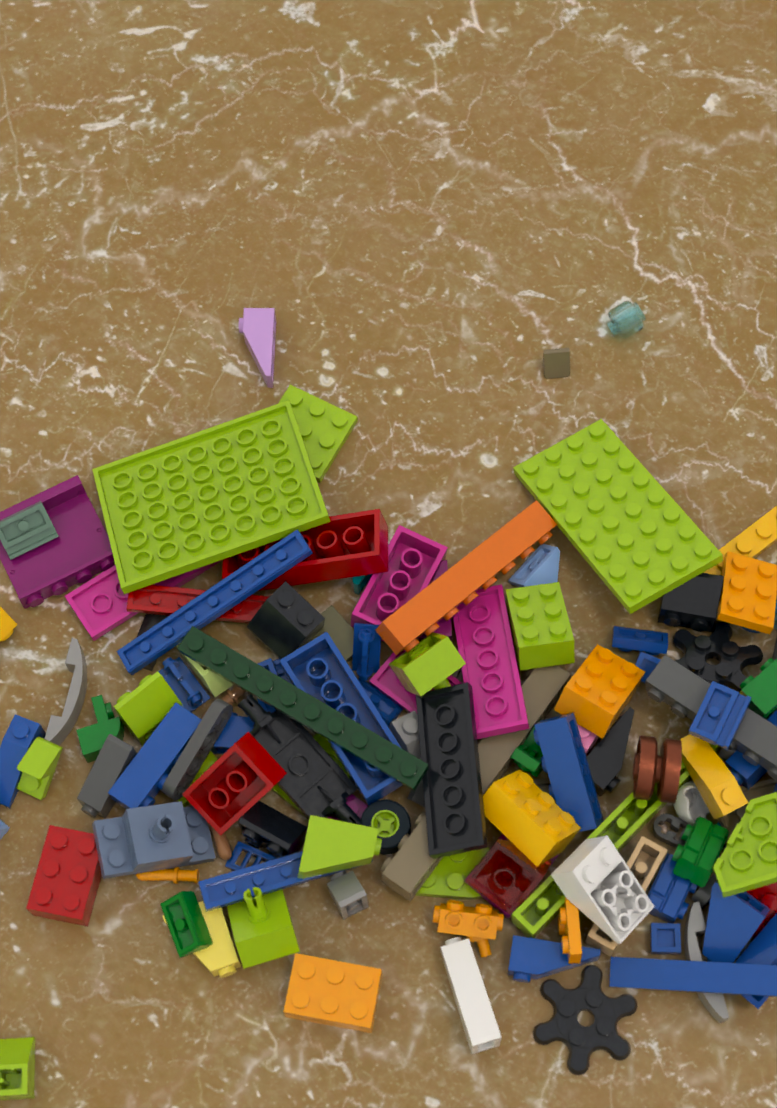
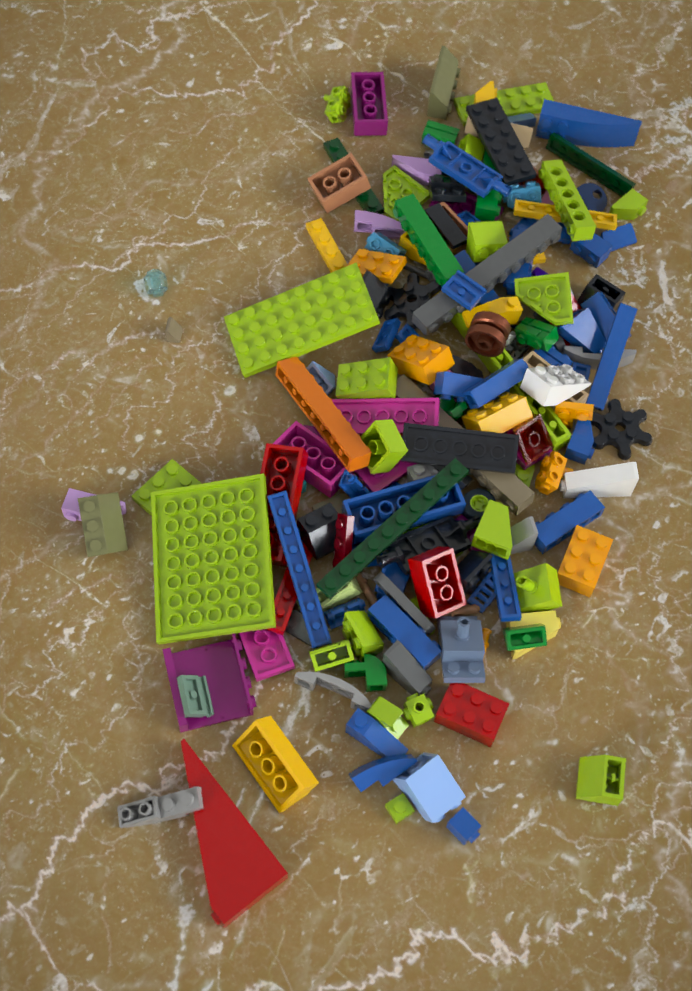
camera: 85 degrees left, 5 degrees down
none -> olive slope [78,492,128,557]
none -> lime brick [309,639,355,672]
none -> dark red plate [332,513,354,568]
none -> lime brick [402,693,435,728]
none -> blue brick [462,358,529,409]
none -> blue brick [534,490,605,554]

